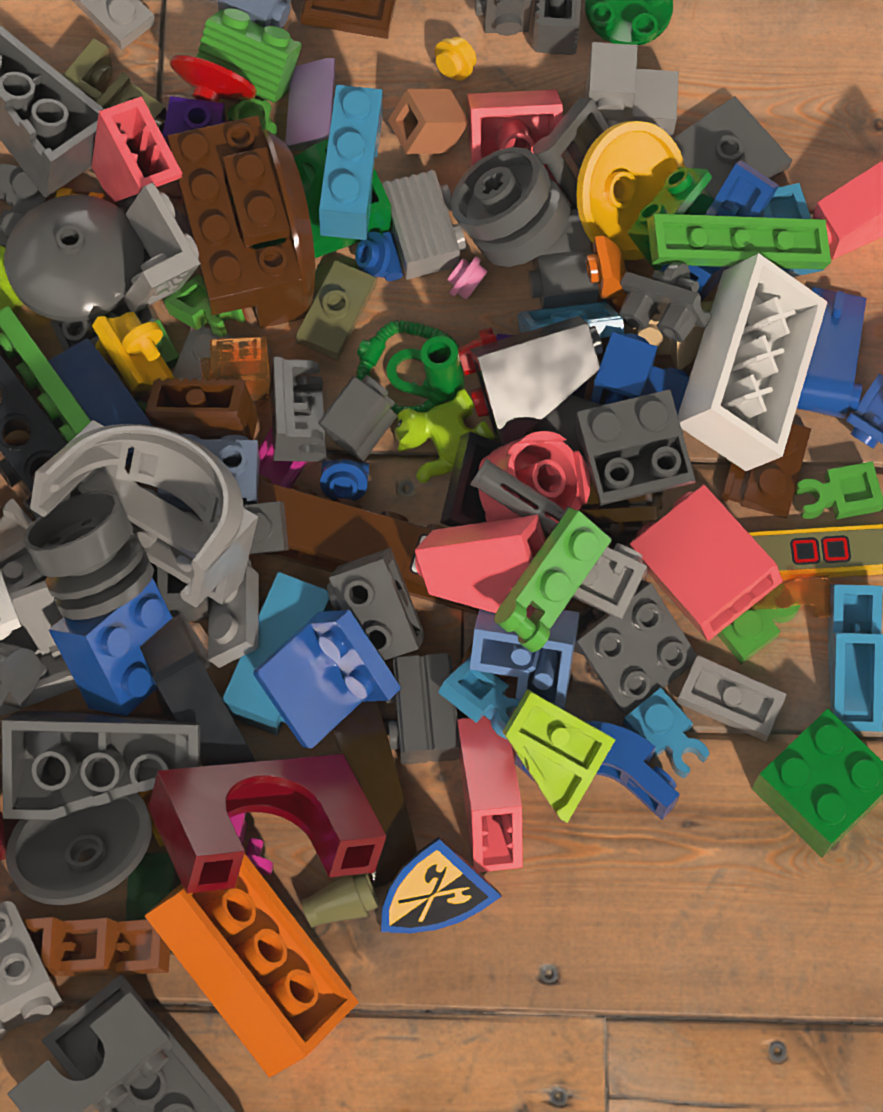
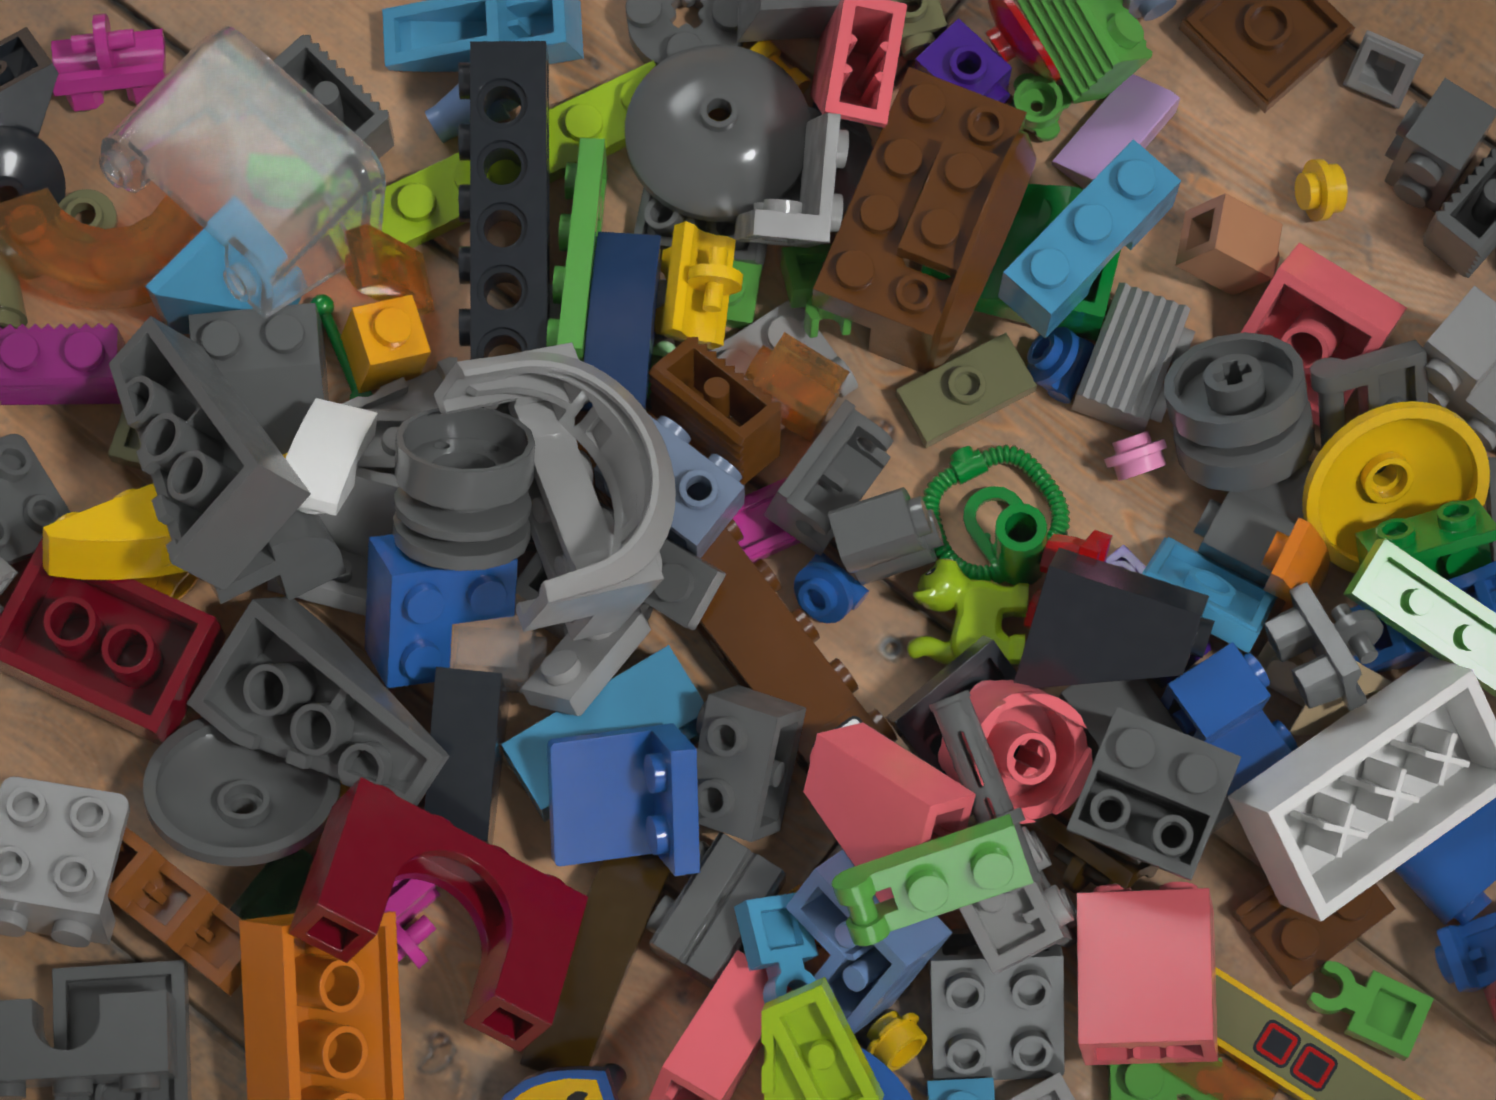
camera: 40 degrees right, 5 degrees up
olive cone [301,873,379,928] -> none
none -> yellow plate [866,1011,927,1071]

